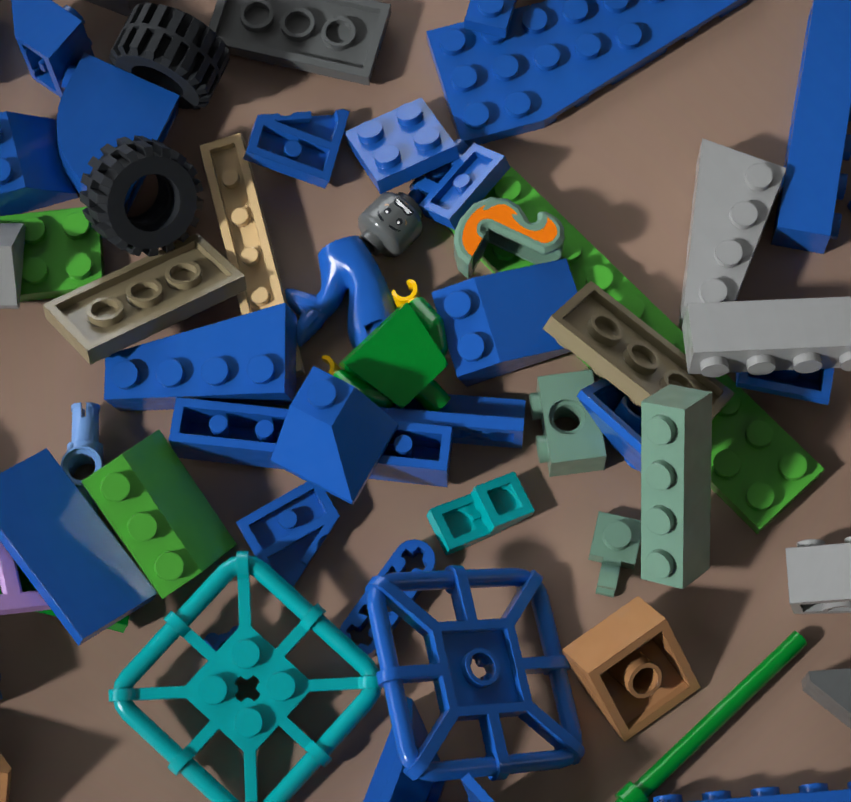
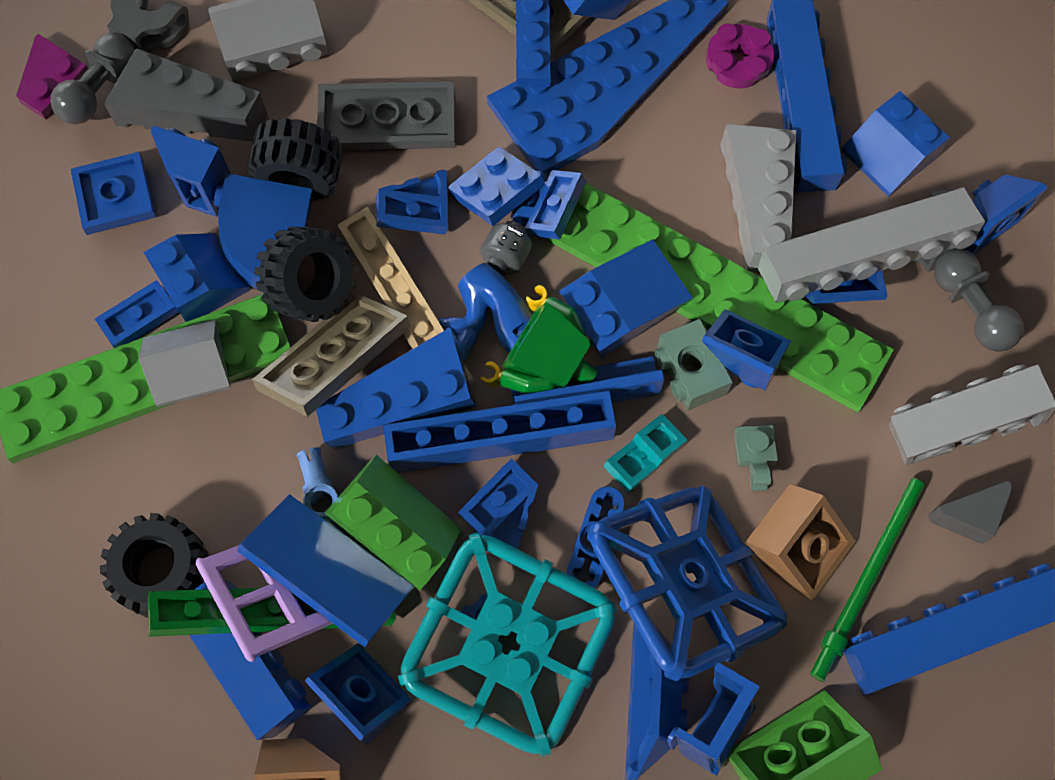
camera: 20 degrees left, 0 degrees up
blue slope [270,366,399,505] -> none
sand green animal [454,197,565,279] -> none
dark tan plate [543,281,735,420] -> none
sand green brick [641,384,712,589] -> none
none -> blue slope [305,643,412,745]
none -> magenta plate [706,23,774,88]

